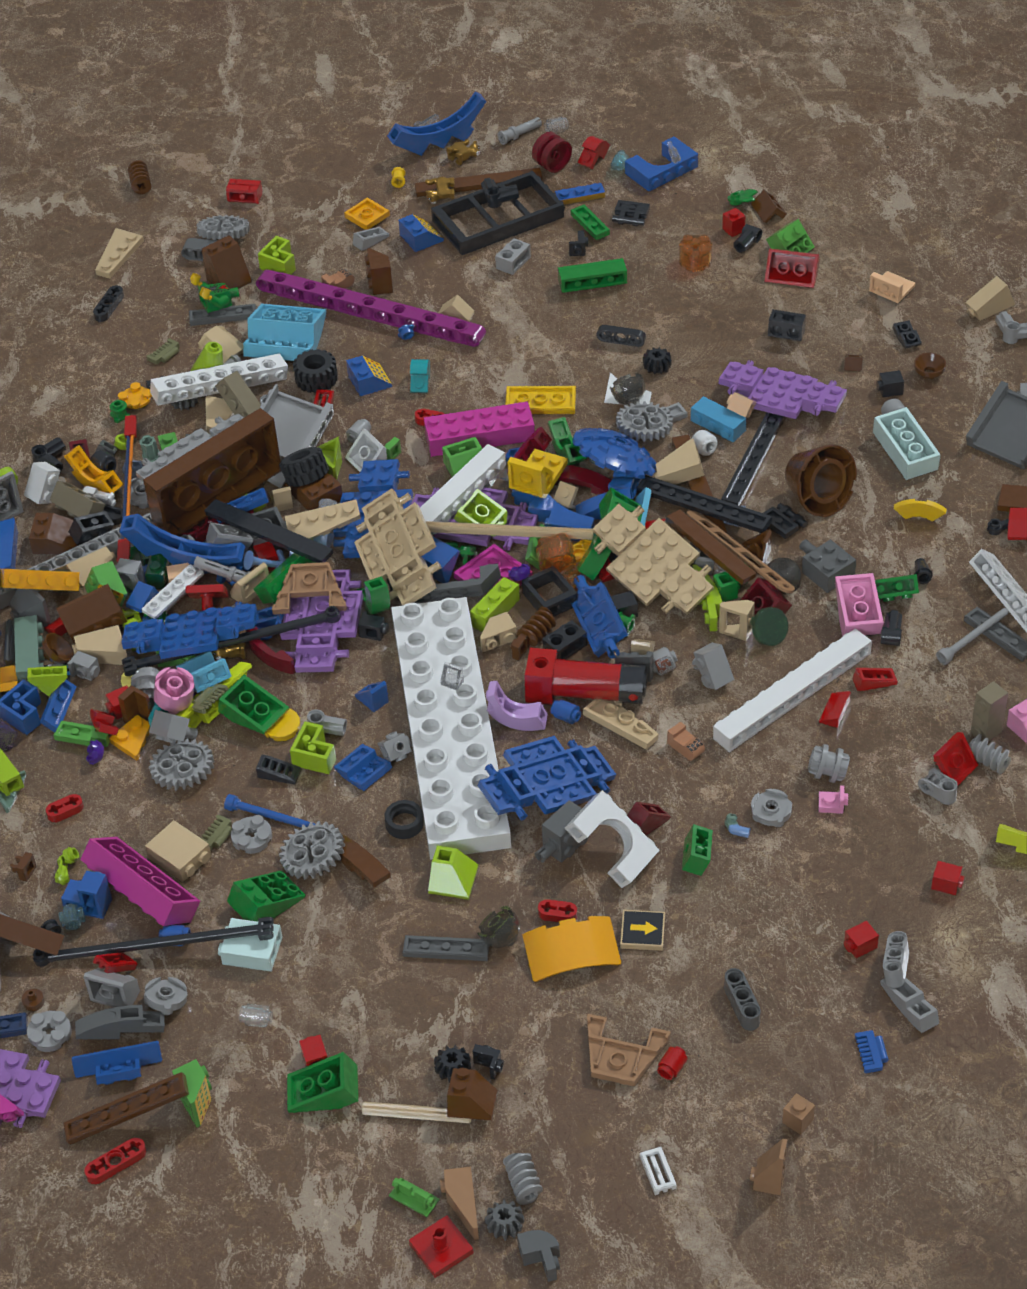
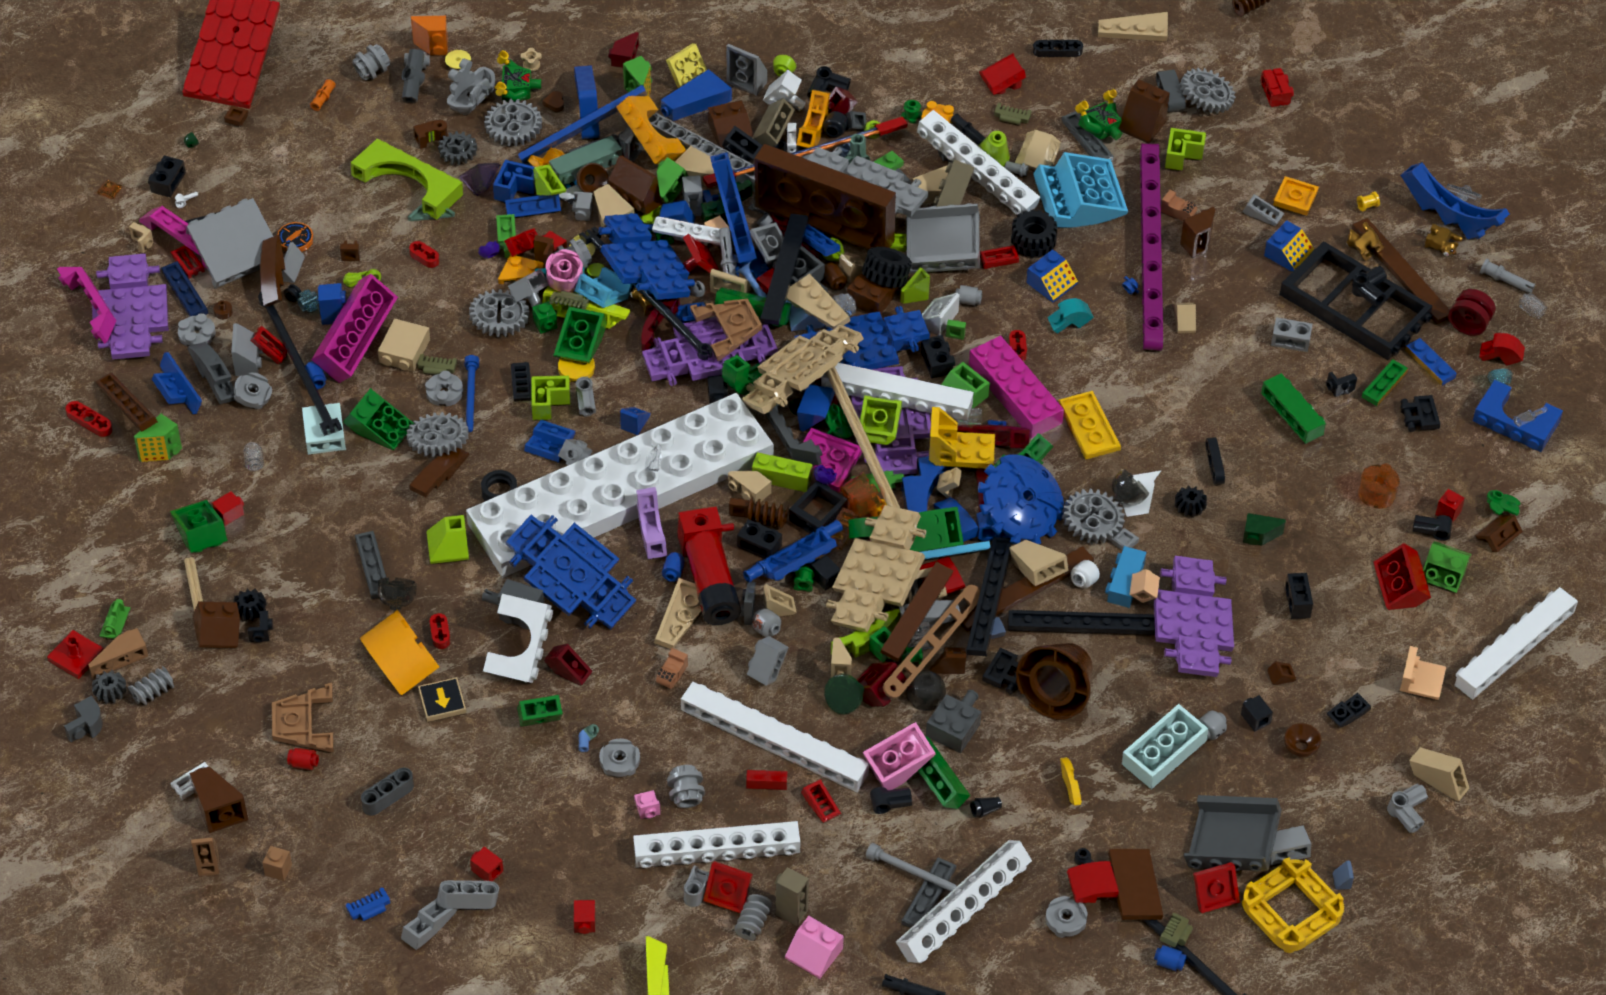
camera: 65 degrees right, 5 degrees up
none -> reddish brown slope [190,766,248,833]
none -> green brick [532,301,557,334]
none -> white brick [634,821,800,868]
none -> reddish brown brick [824,263,847,290]
none -> black brick [920,335,955,379]
none -> red slope [979,53,1026,95]
none -> dark green slope [1243,513,1286,546]
none -> white brick [1455,587,1578,700]

